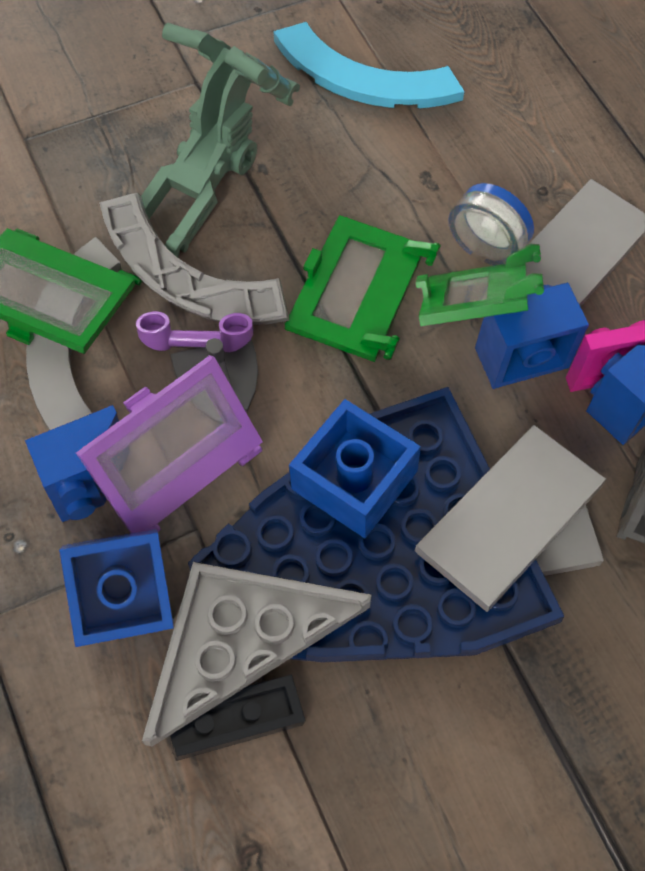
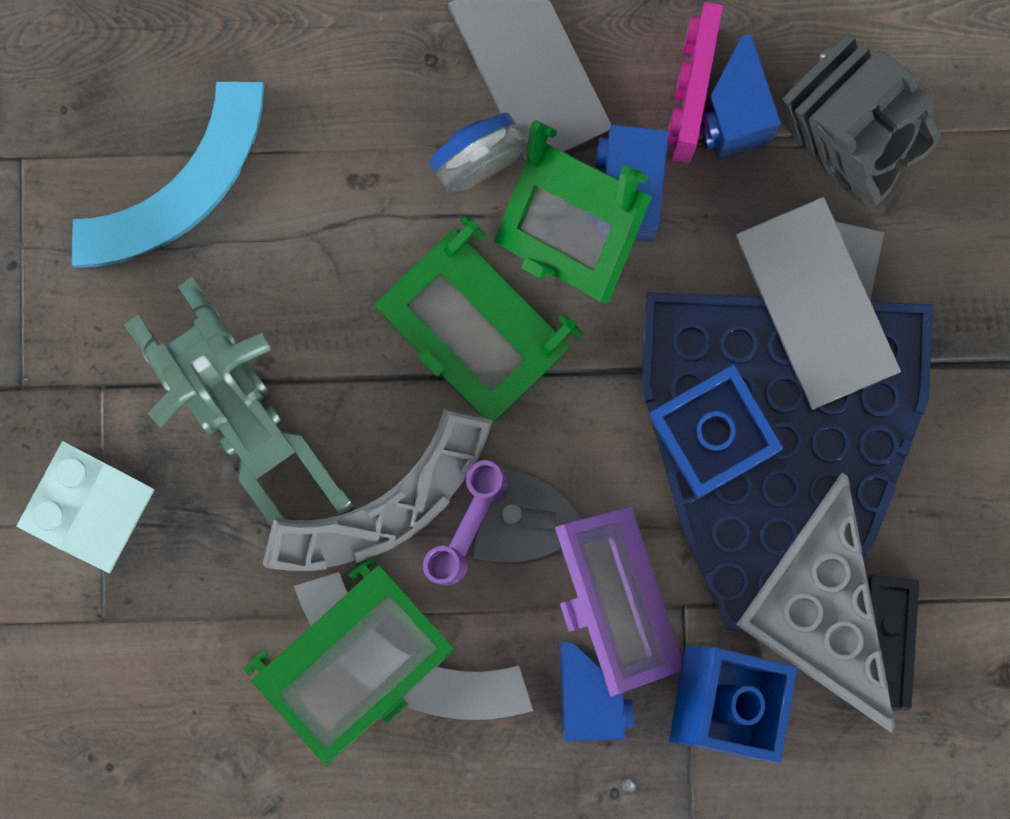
camera: 65 degrees left, 20 degrees up
none -> light aqua slope [17,441,155,573]

